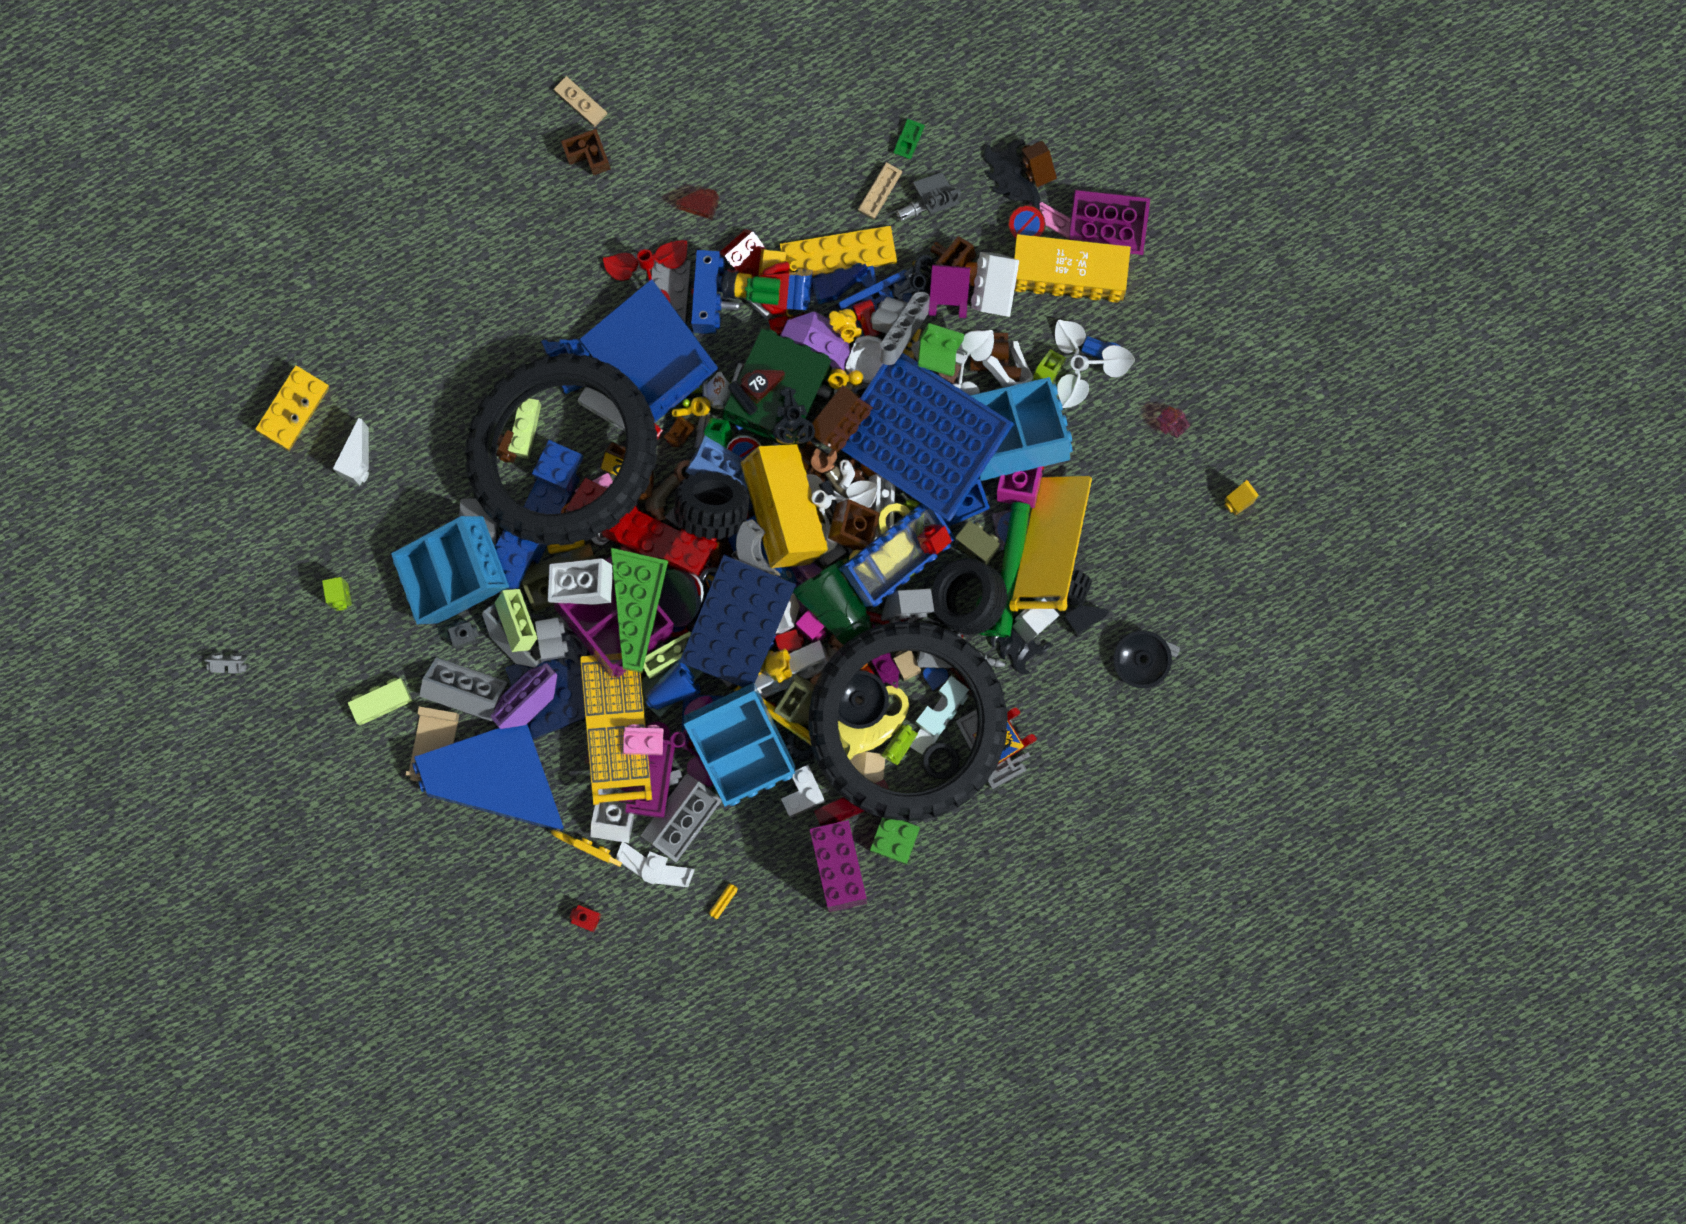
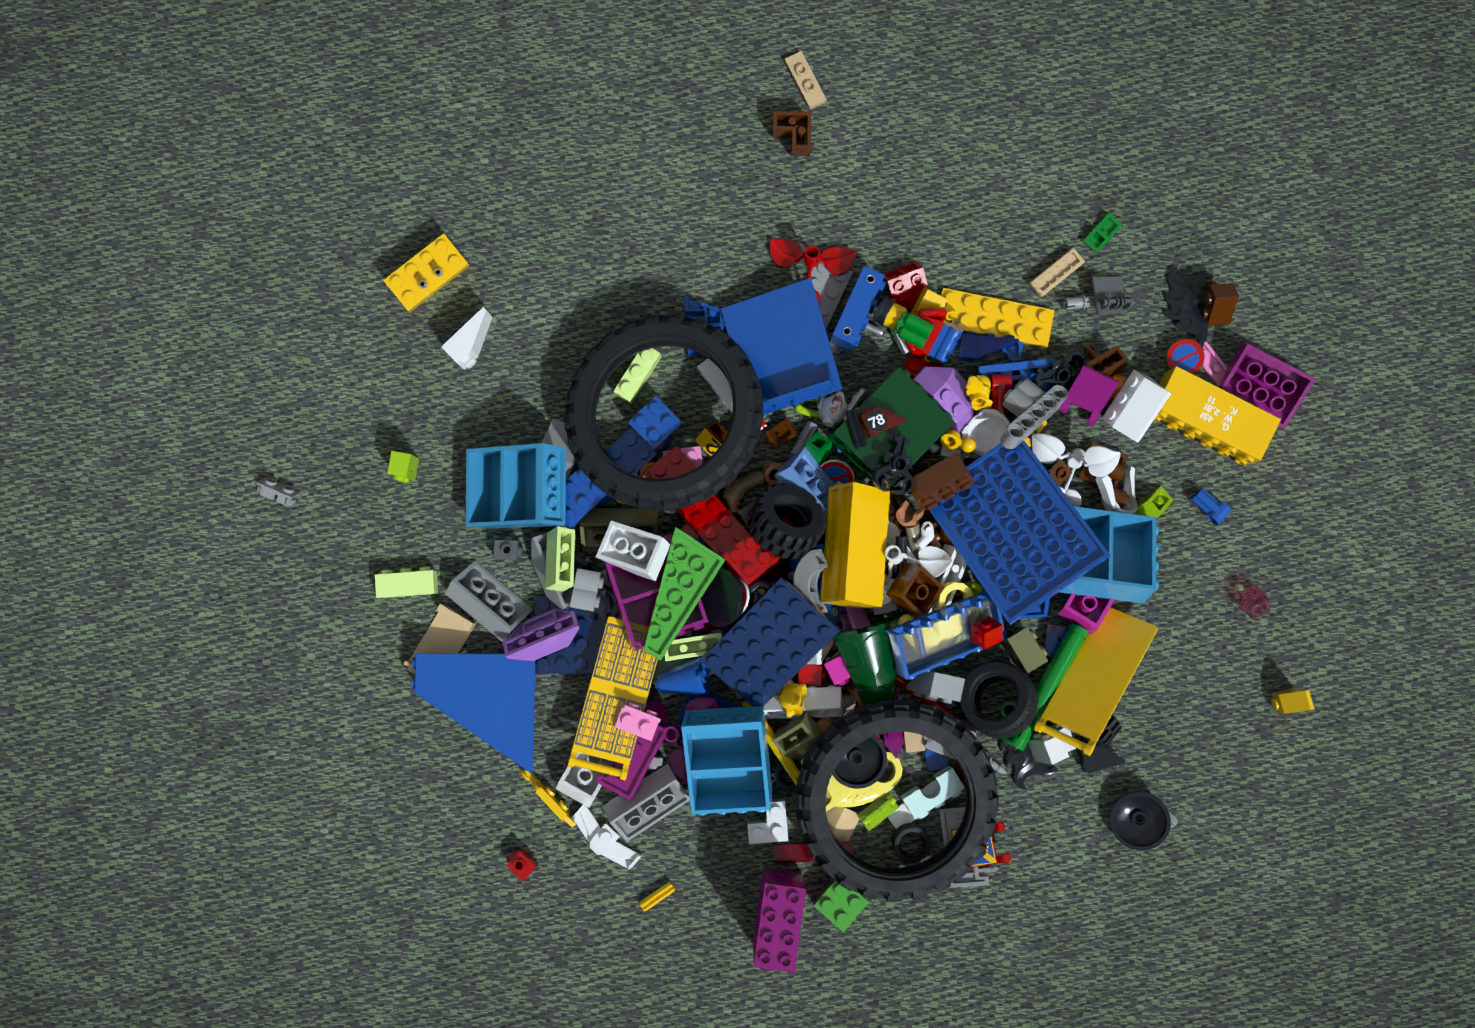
camera: 15 degrees right, 5 degrees up
reddish brown bracket [496,430,517,463] -> none
yellow plate [672,397,710,417] -> none
clear red slope [676,189,720,220] -> none
bright green bracket [918,323,964,376] -> none
white plant [1055,320,1135,408] -> none

